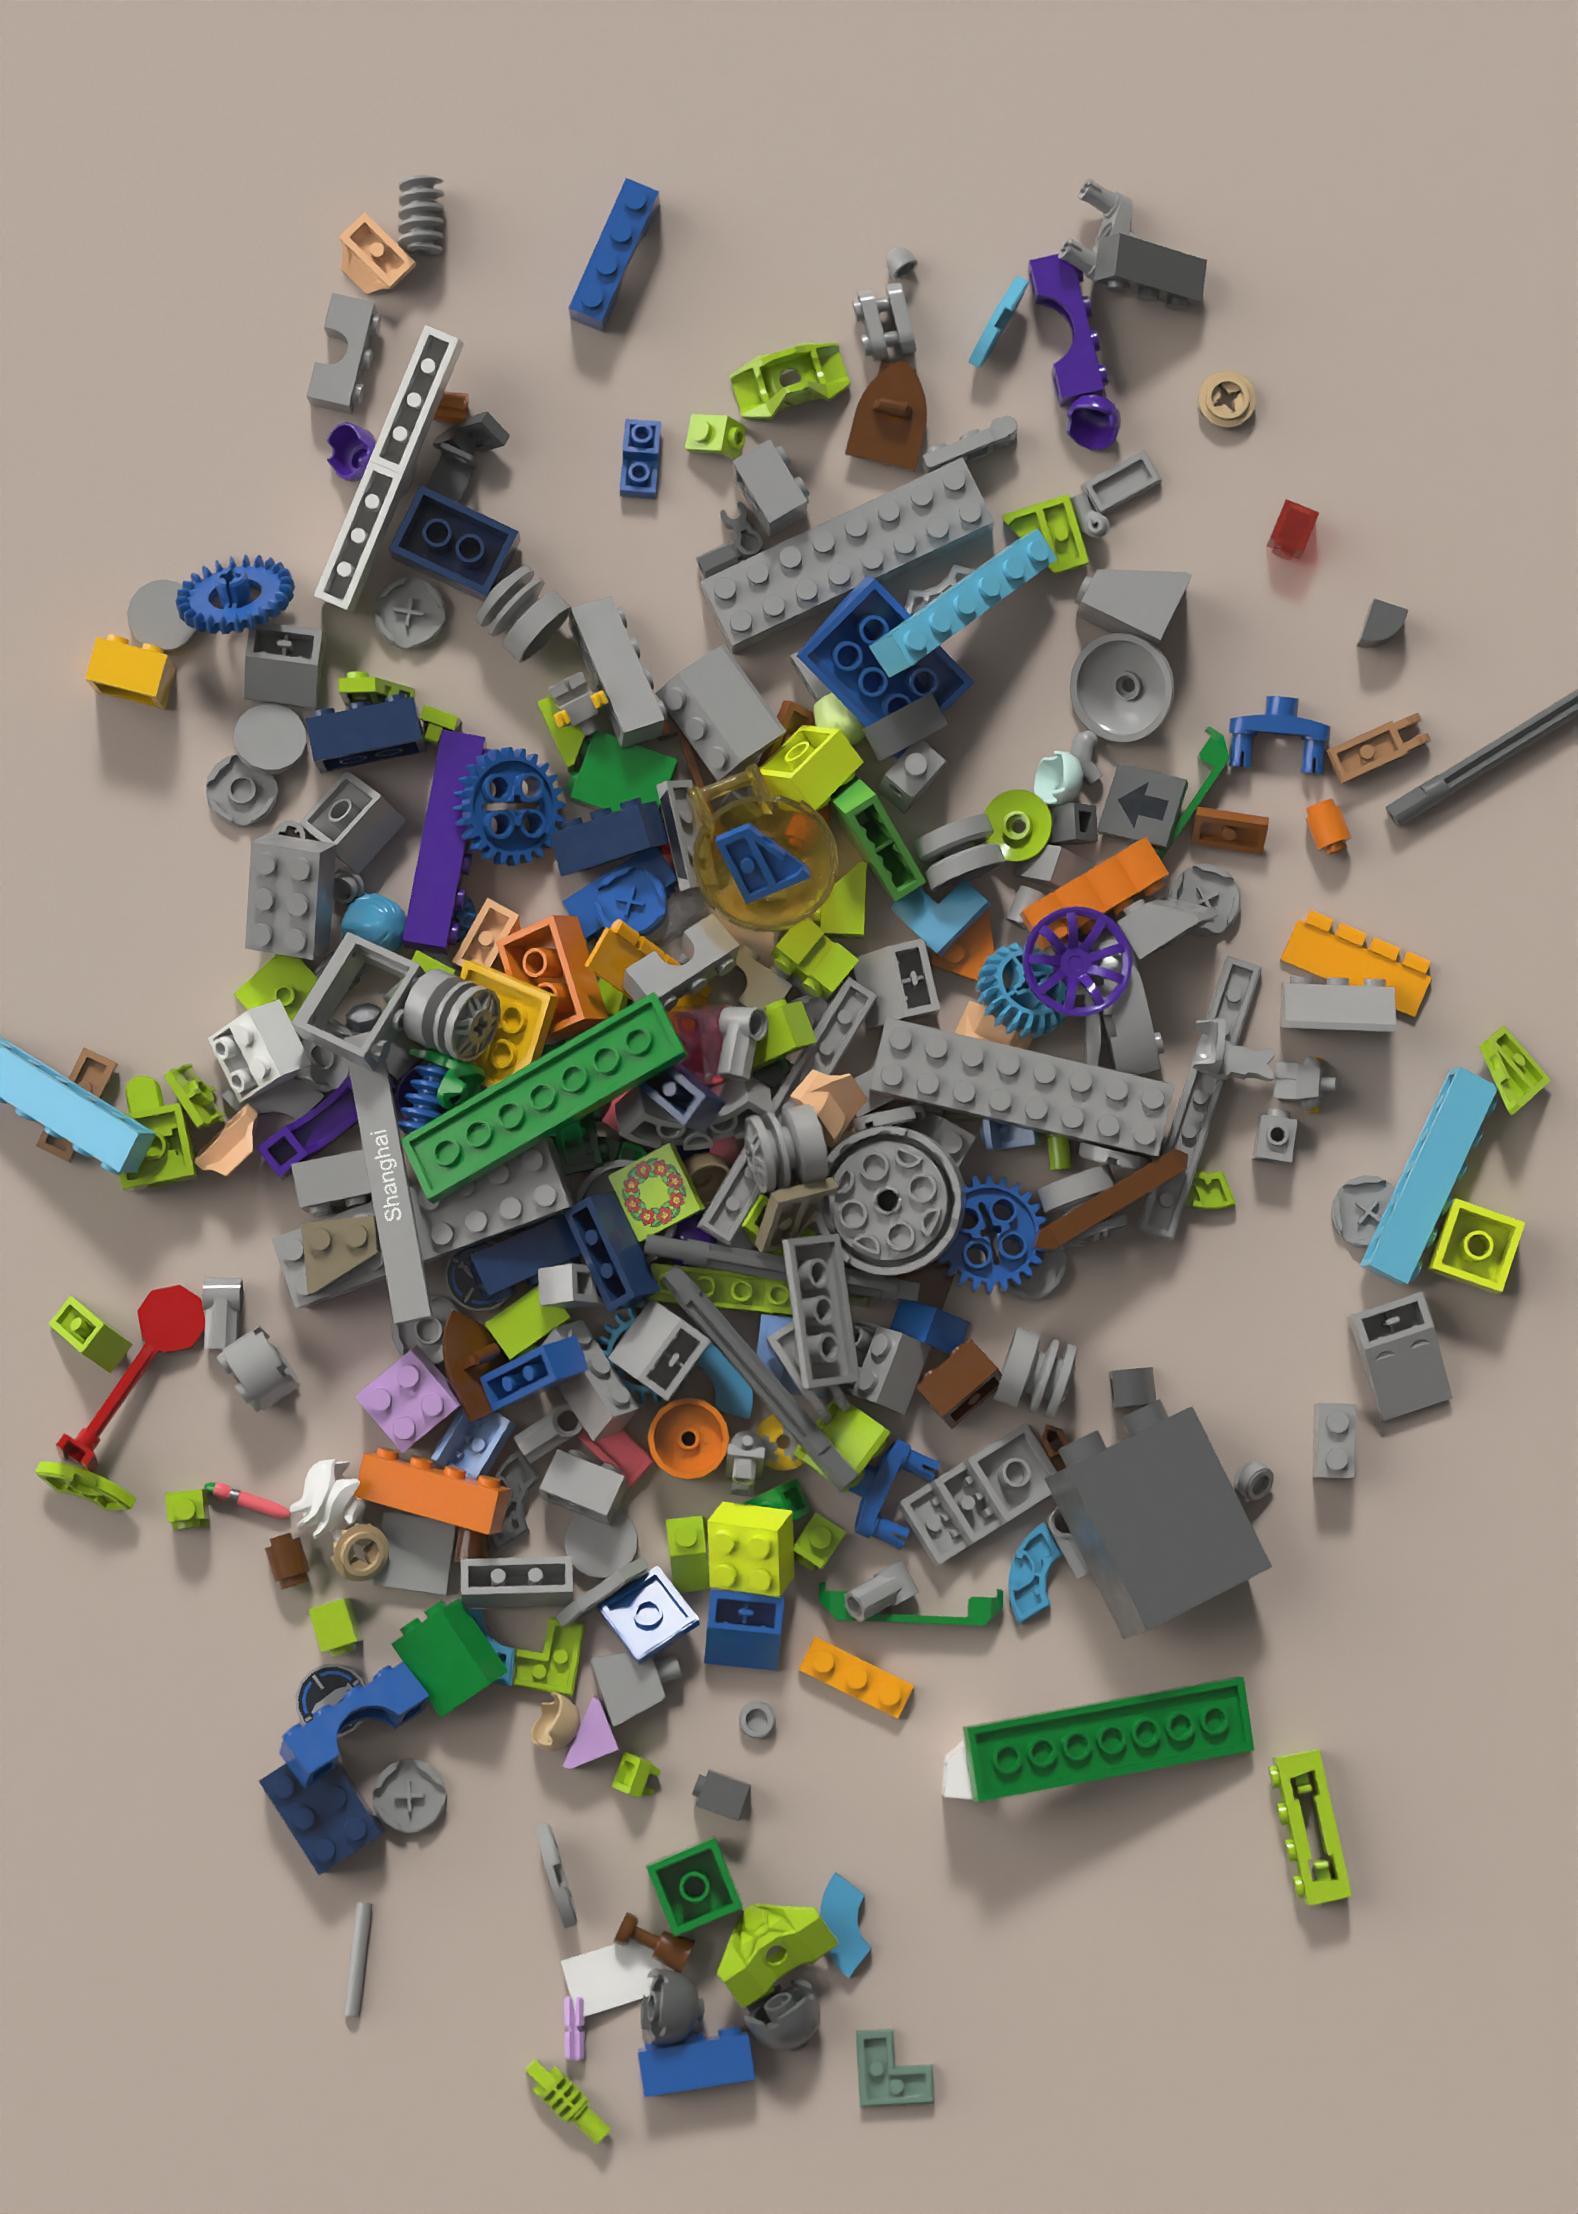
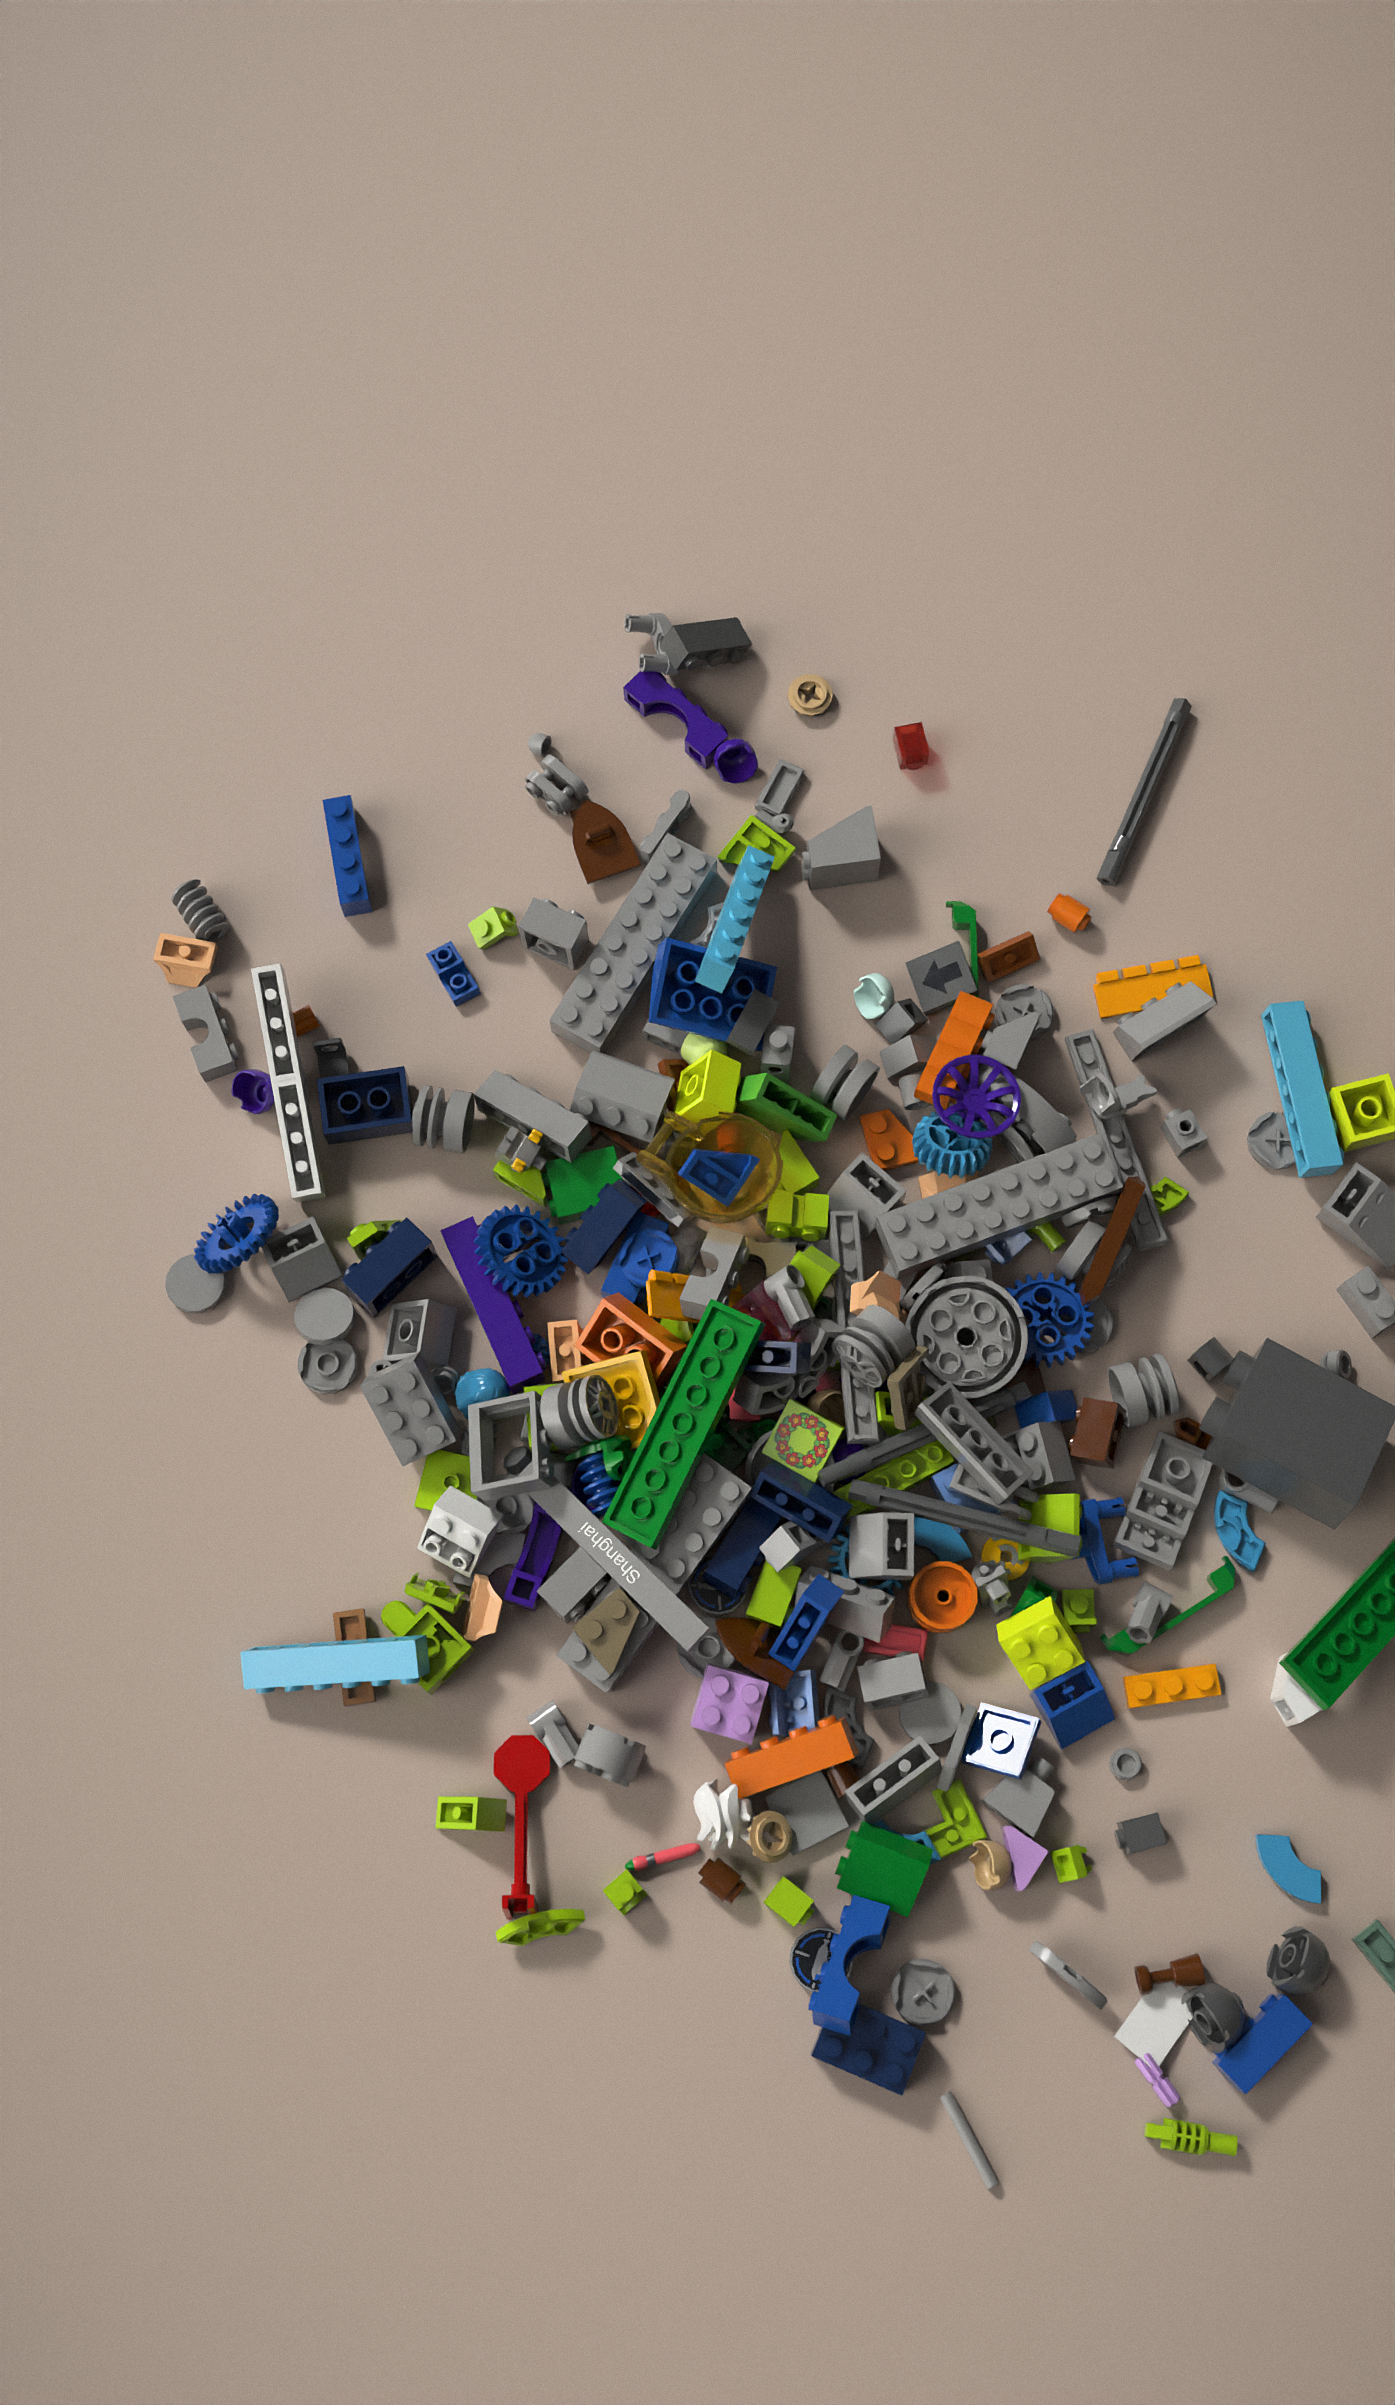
camera: 30 degrees left, 10 degrees down
yellow piece [85,634,177,710] -> none
light grey tile [374,577,446,650] -> none
lime tile [420,704,462,746] -> none
dark grey slope [432,411,510,455] -> none
green brick [646,1836,744,1936] -> none
lime slope [666,1515,711,1593] -> none
dark grey bar [696,501,764,579] -> none
lime piece [717,1903,839,2009] -> none
lime piece [729,342,851,419] -> none
dark azure tile [890,879,991,957] -> none
medium azure tile [968,275,1029,368] -> none
lime dish [984,789,1053,862] -> none
light grey dish [1070,633,1174,742] -> none
light grey arm [1070,730,1103,787] -> none
blue connector [1228,696,1331,774] -> none
light grey piece [1274,1056,1338,1114] -> none
medium nougat hinge [1325,713,1432,785] -> none
dark grey brick [1357,598,1409,648] -> none
lime wing [1479,1025,1551,1115] -> none

